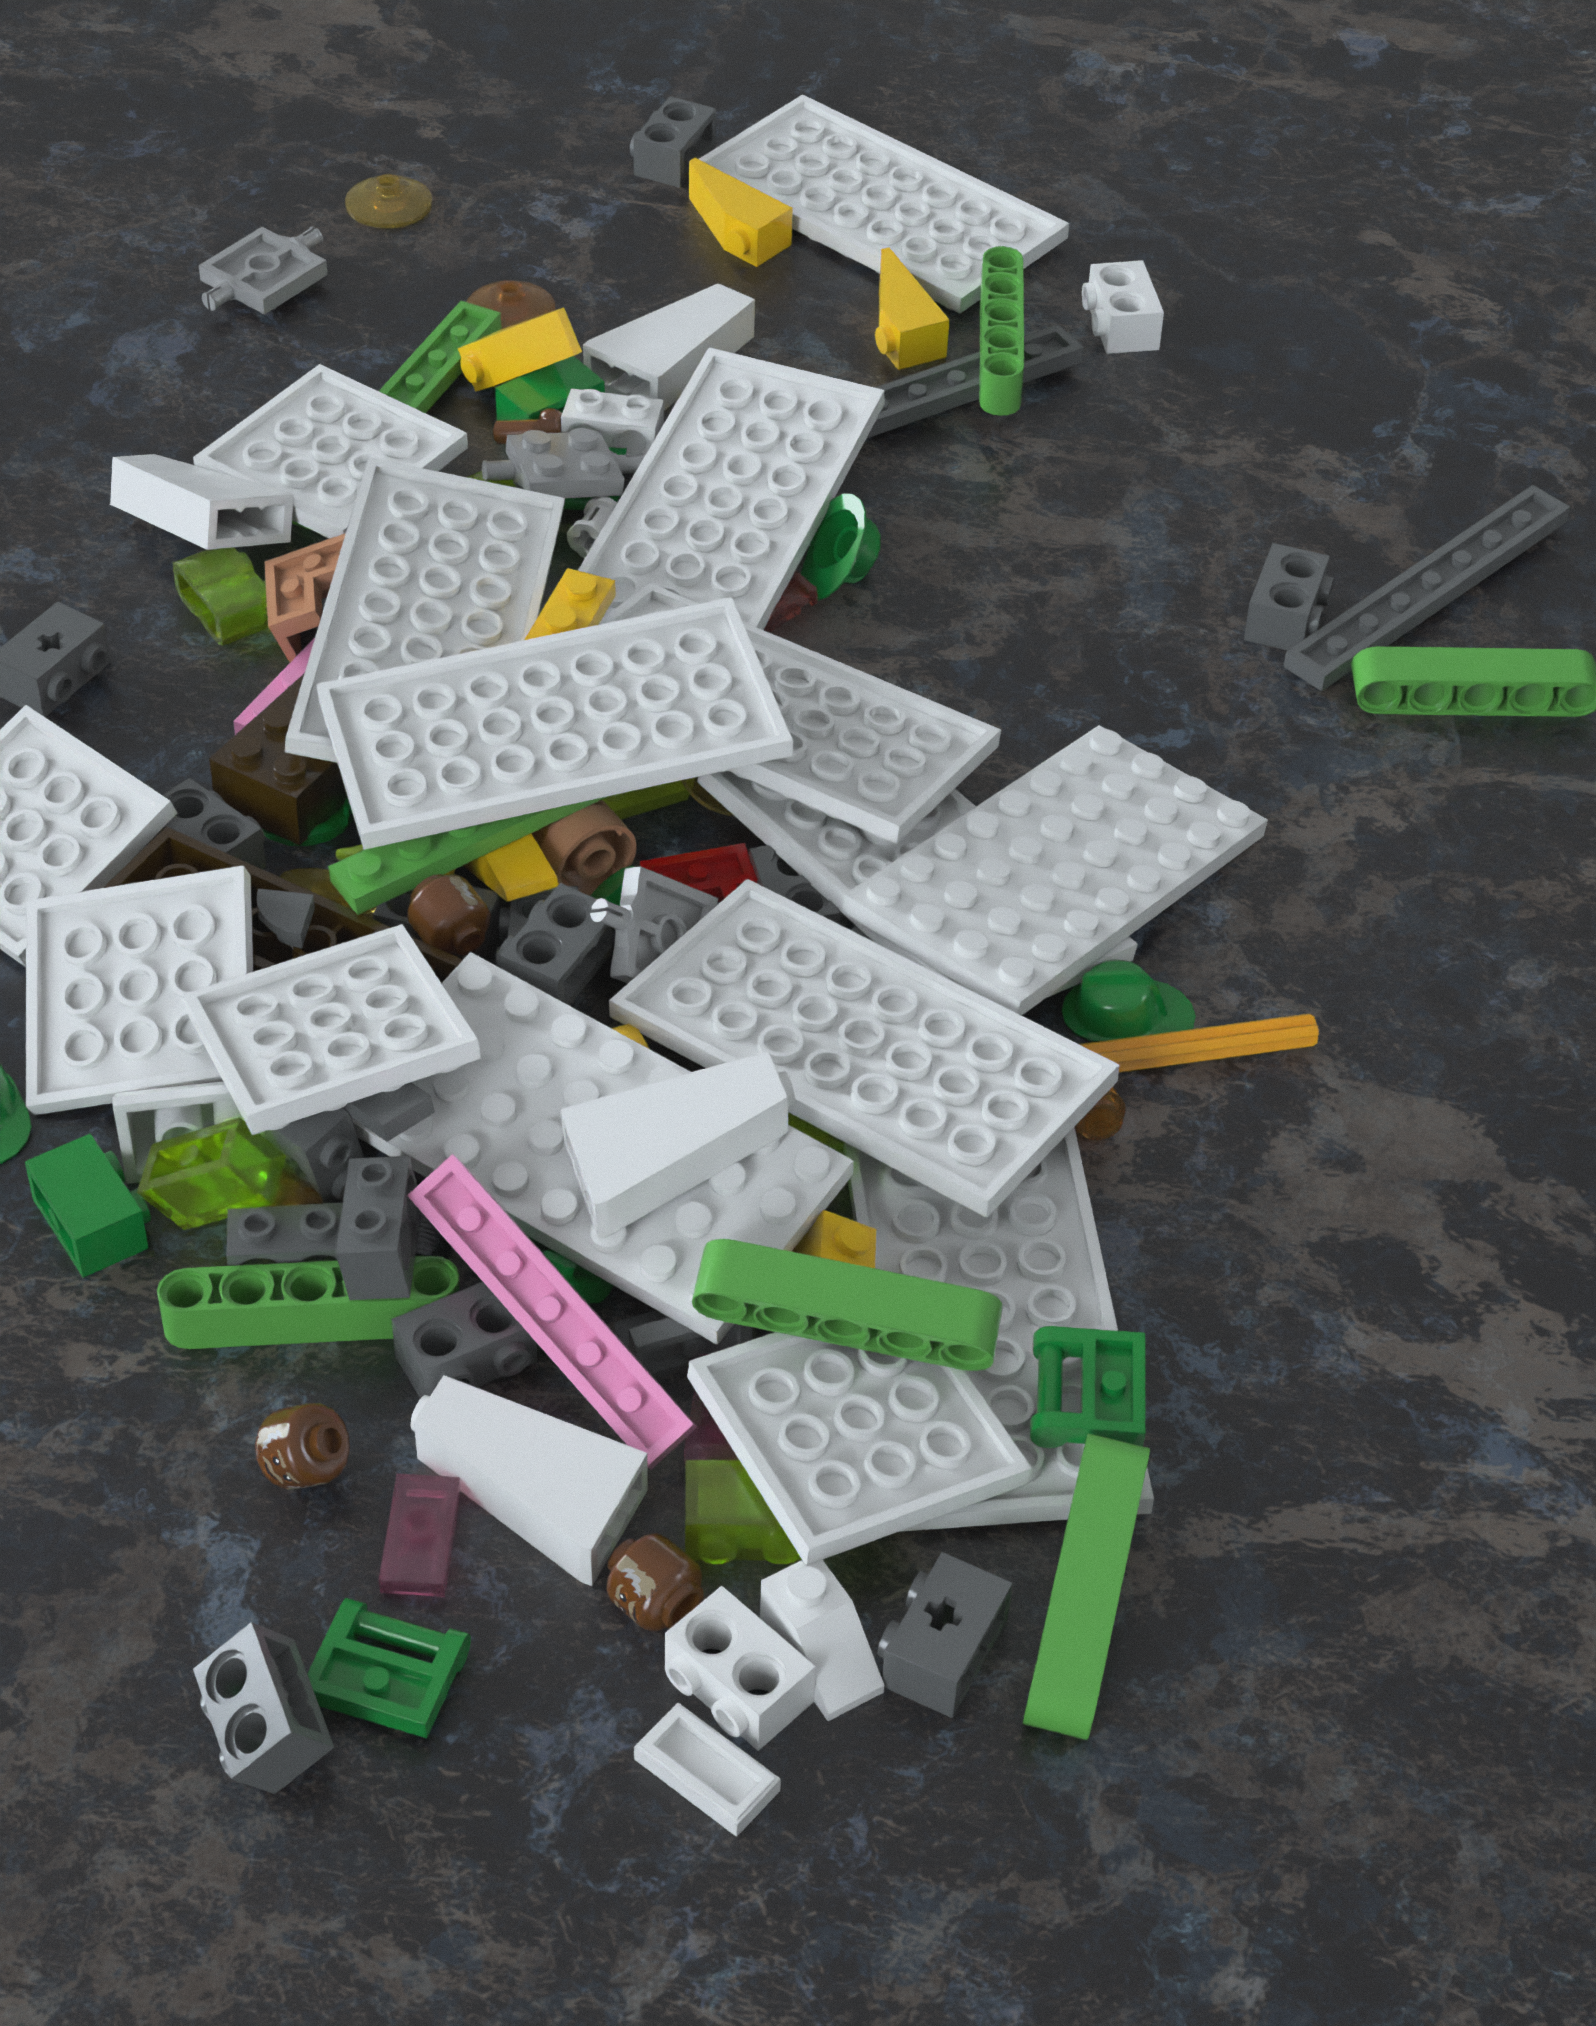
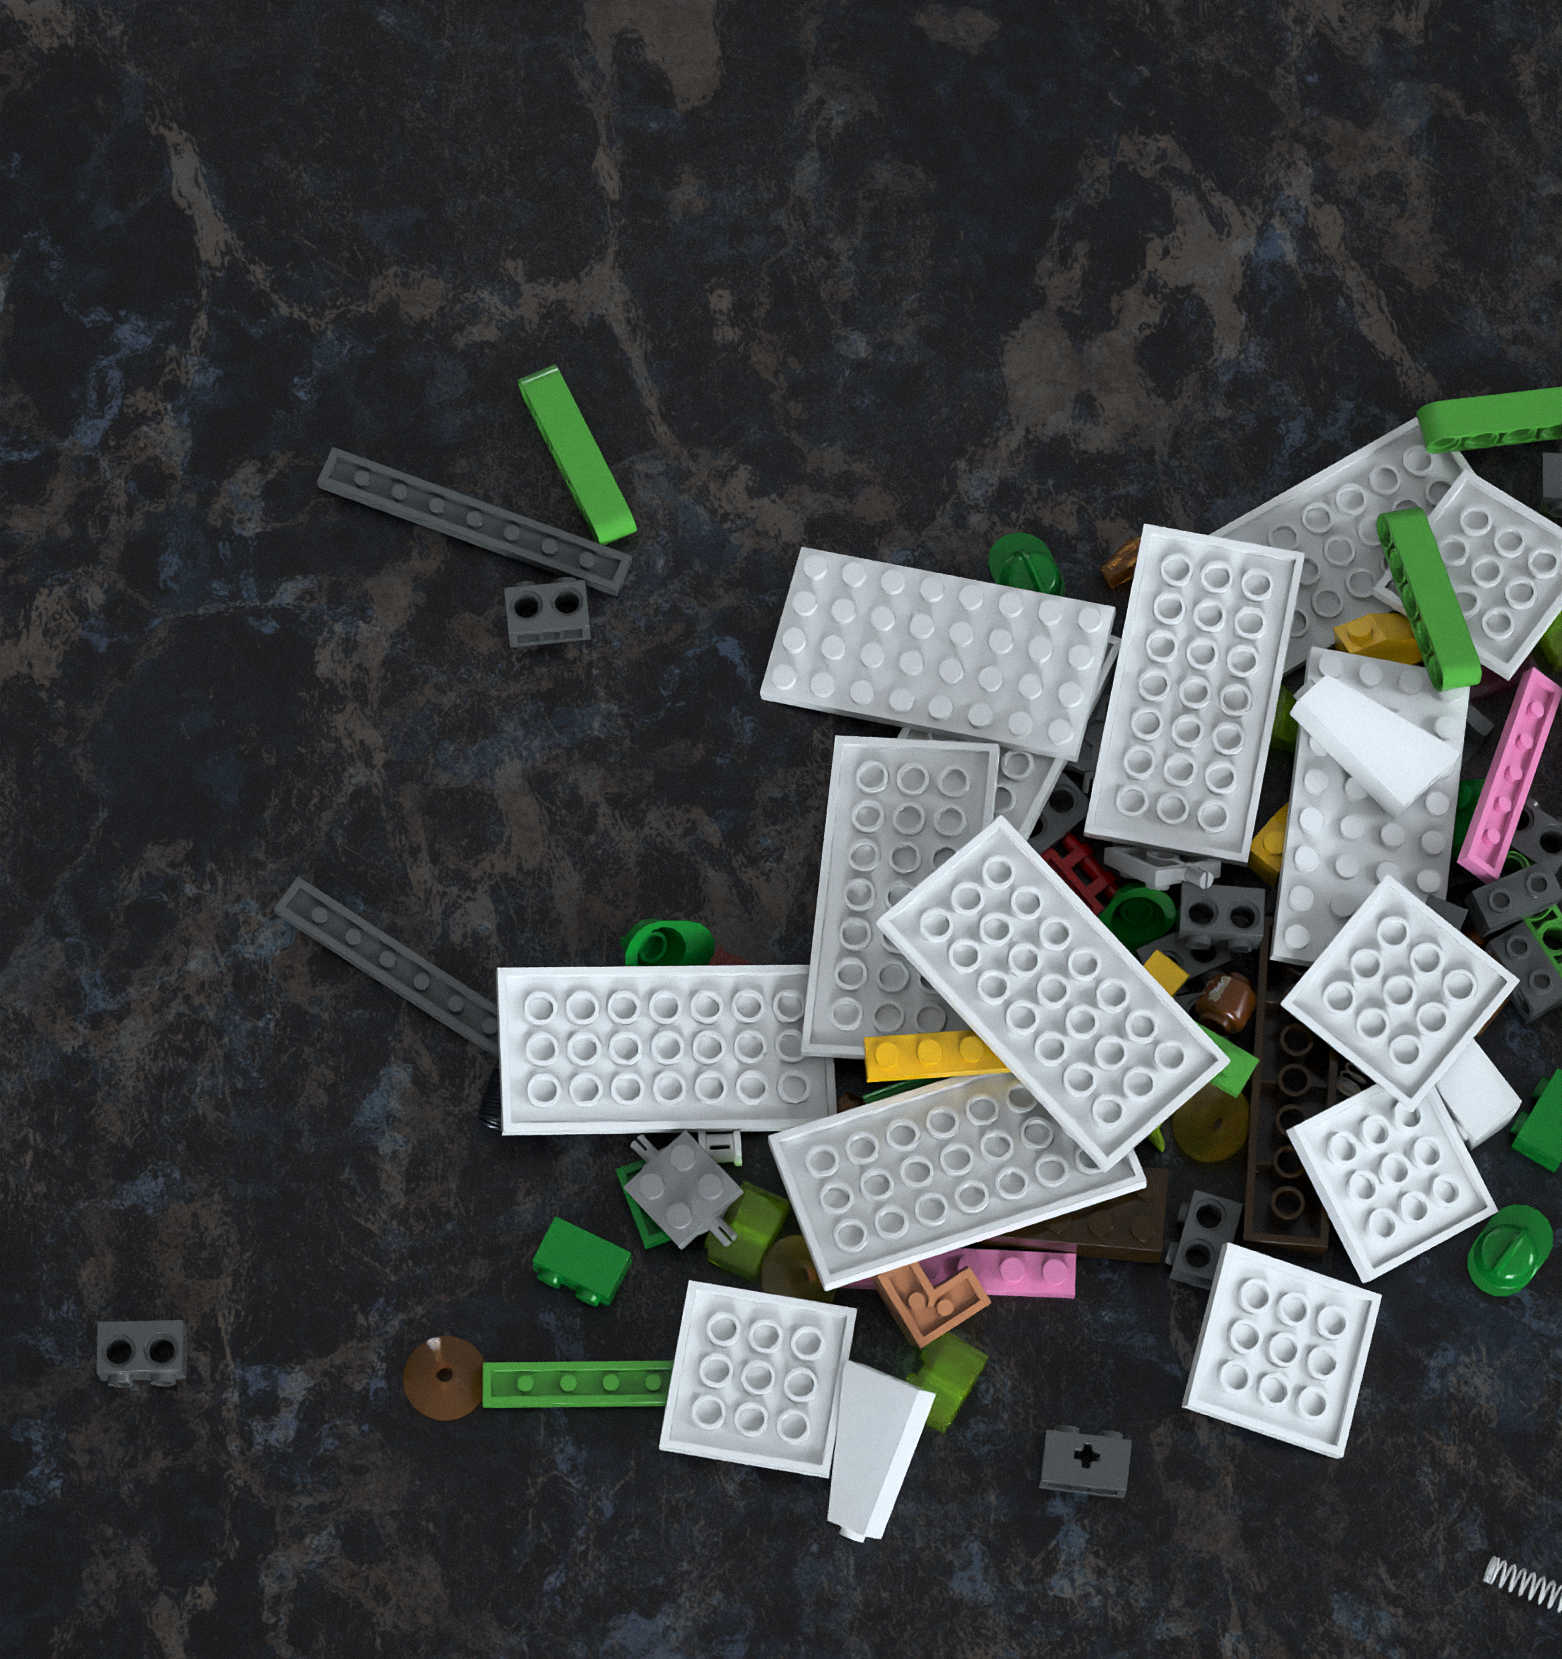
camera: 115 degrees left, 25 degrees up
clear neon green brick [137,1117,286,1230] -> none
light grey plate [199,227,327,315] -> none
dark grey tile [257,889,315,948] -> none
clear yellow dish [345,174,432,228] -> none
yellow slope [457,307,582,392] -> none
reddish brown arm [493,408,562,445] -> none
white brick [561,389,664,455] -> none
white slope [583,284,755,410] -> none
yellow slope [689,158,793,267] -> none
white plate [699,95,1069,313] -> none
yellow slope [875,247,949,370] -> none
bright green beam [979,246,1024,416] -> none
green plate [1030,1326,1145,1449] -> none
light orange axle [1079,1014,1319,1073] -> none
white brick [1082,260,1164,354] -> none

